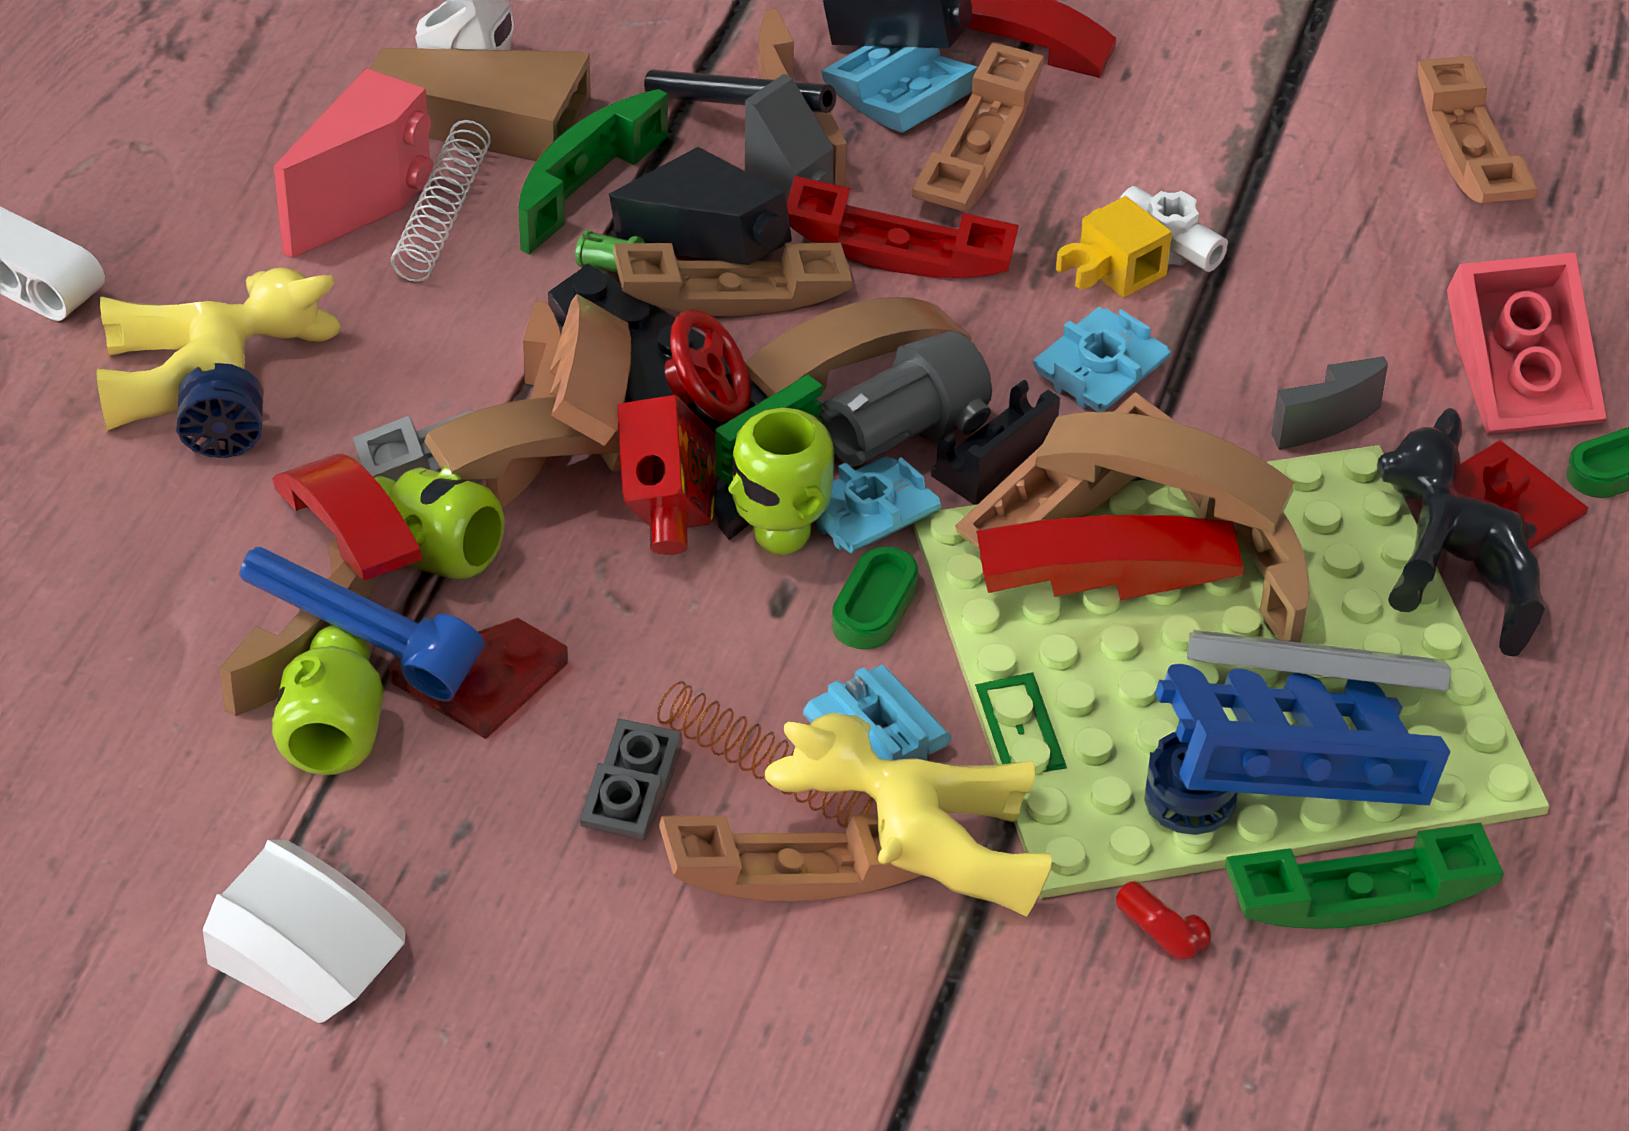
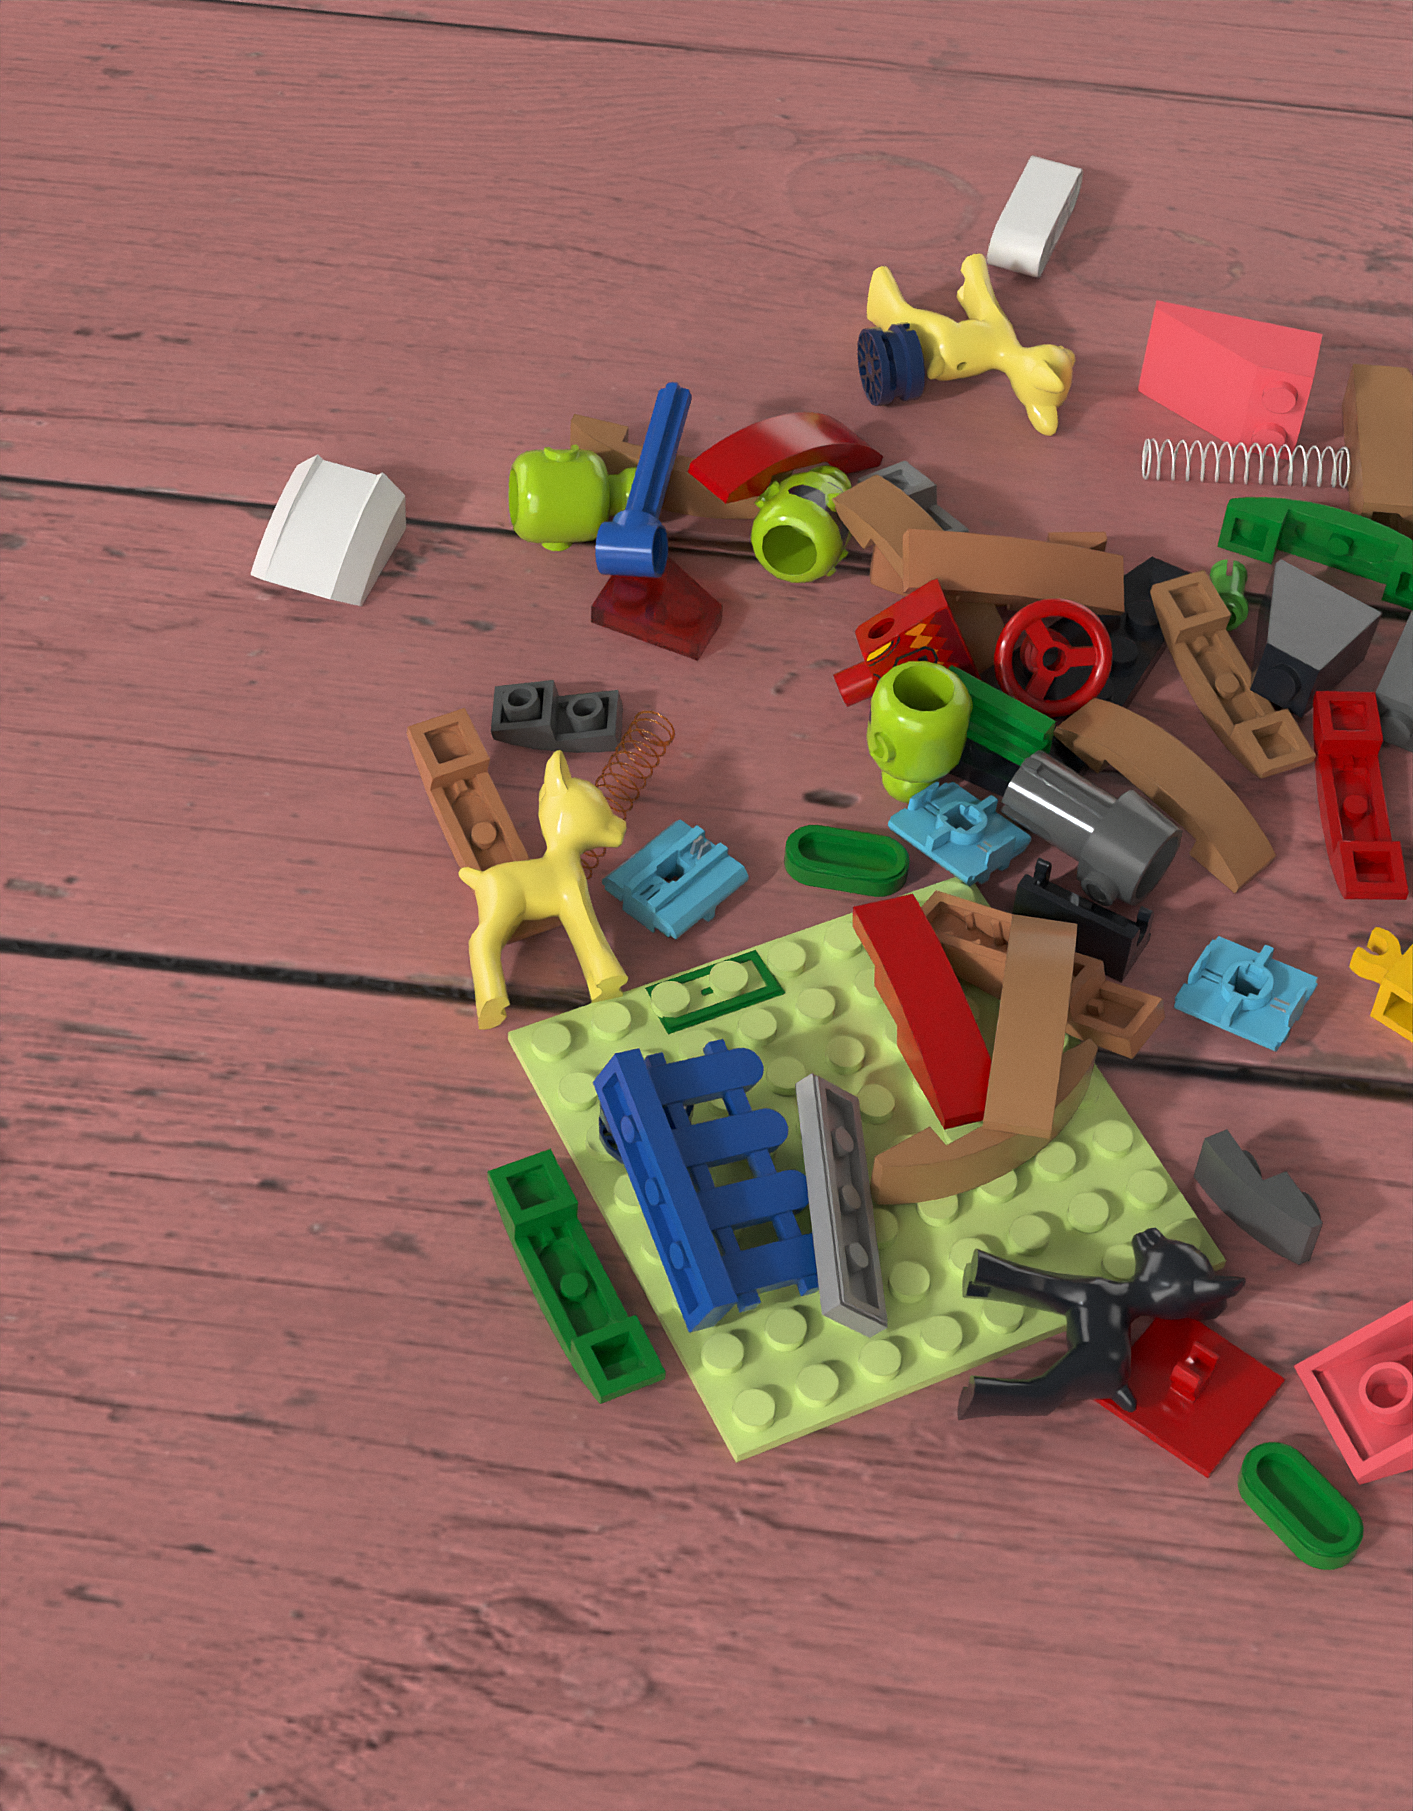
camera: 75 degrees right, 5 degrees up
red arm [1116,881,1211,960] -> none

